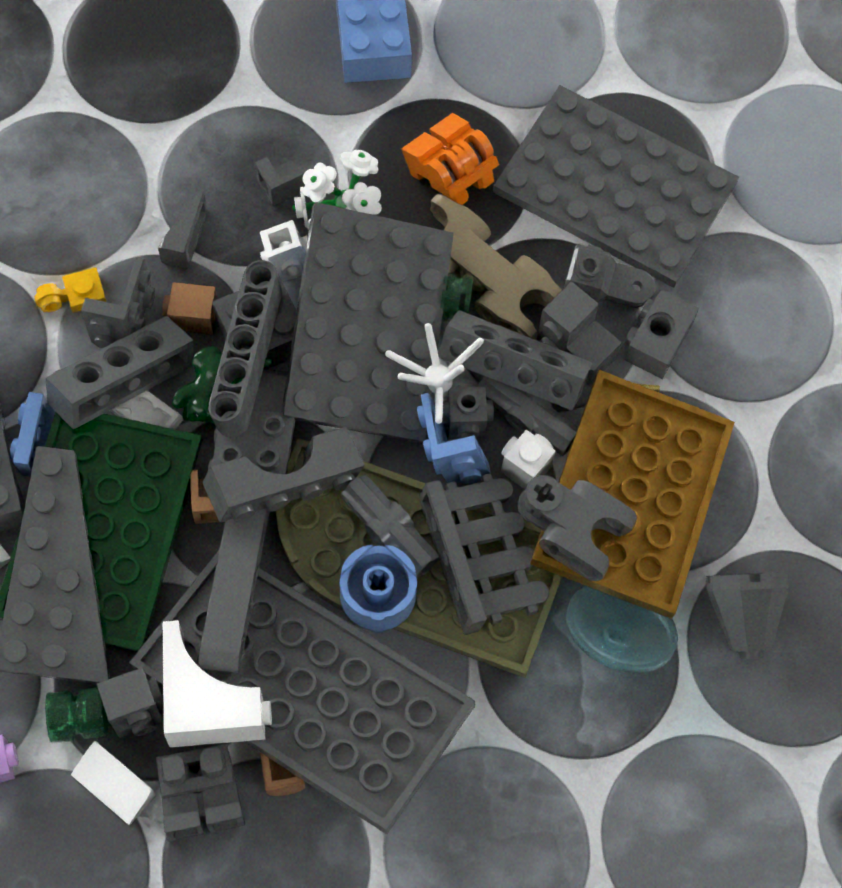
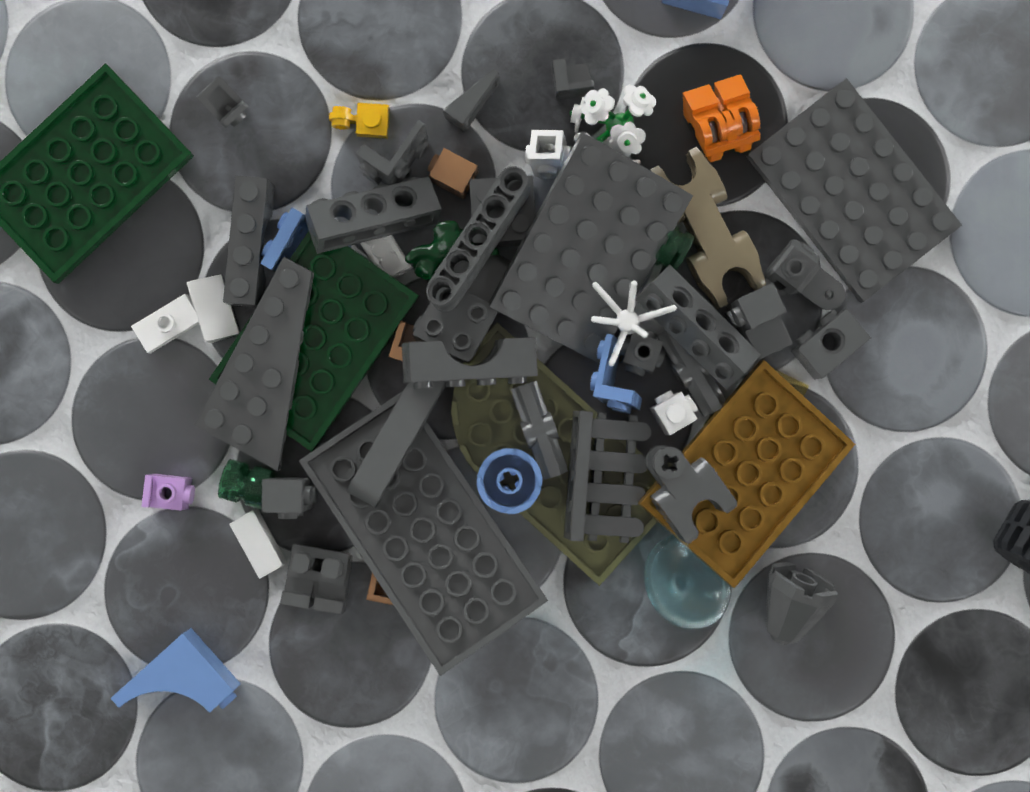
camera: 25 degrees right, 20 degrees up
white arch [163,620,272,747] -> none

